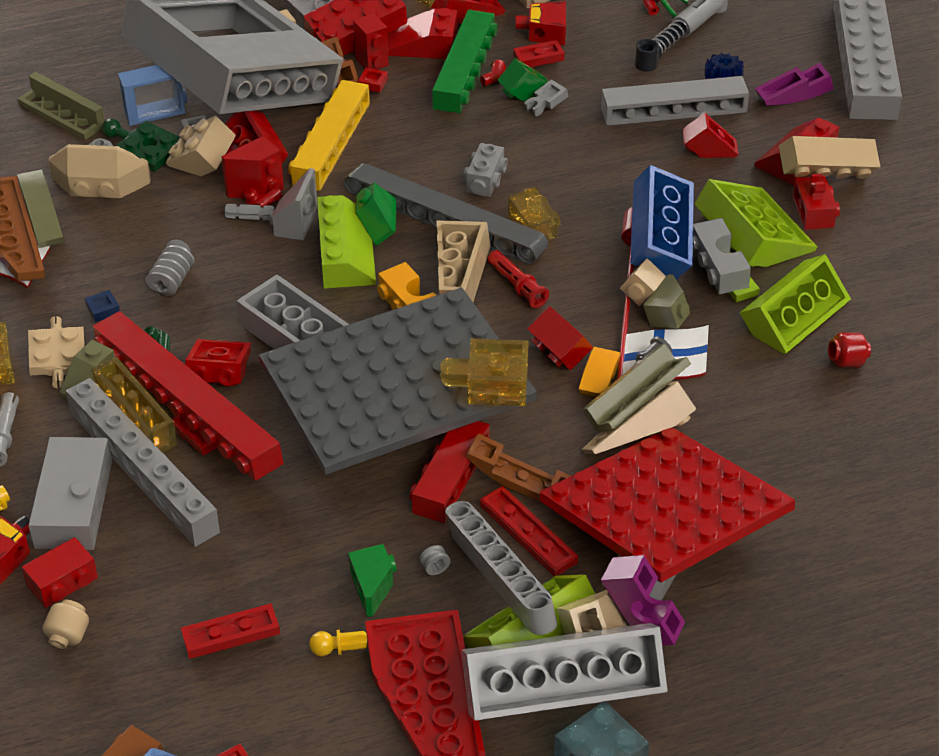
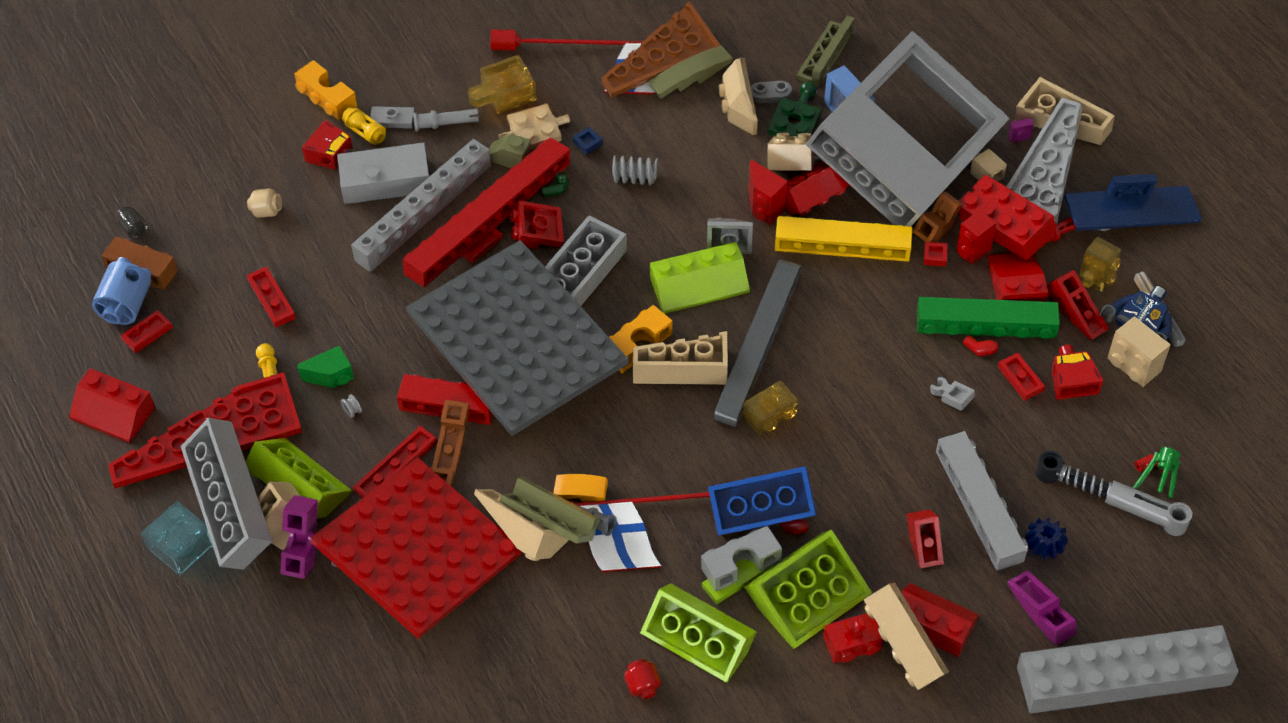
camera: 80 degrees right, 10 degrees up
red brick [22,537,98,608] -> none
clear yellow brick [92,357,177,453] -> none
light grey axle [225,204,275,221] -> none
red arm [244,186,283,208] -> none
green slope [356,182,396,246] -> none
clear yellow brick [440,338,529,406] -> none
light grey beam [446,501,557,635] -> none
light grey brick [463,143,508,197] -> none
red pin [488,250,550,308] -> none
green slope [498,58,549,101] -> none
red brick [527,306,593,371] -> none
tan brick [620,258,666,306] -> none
olive slope [643,274,690,329] -> none

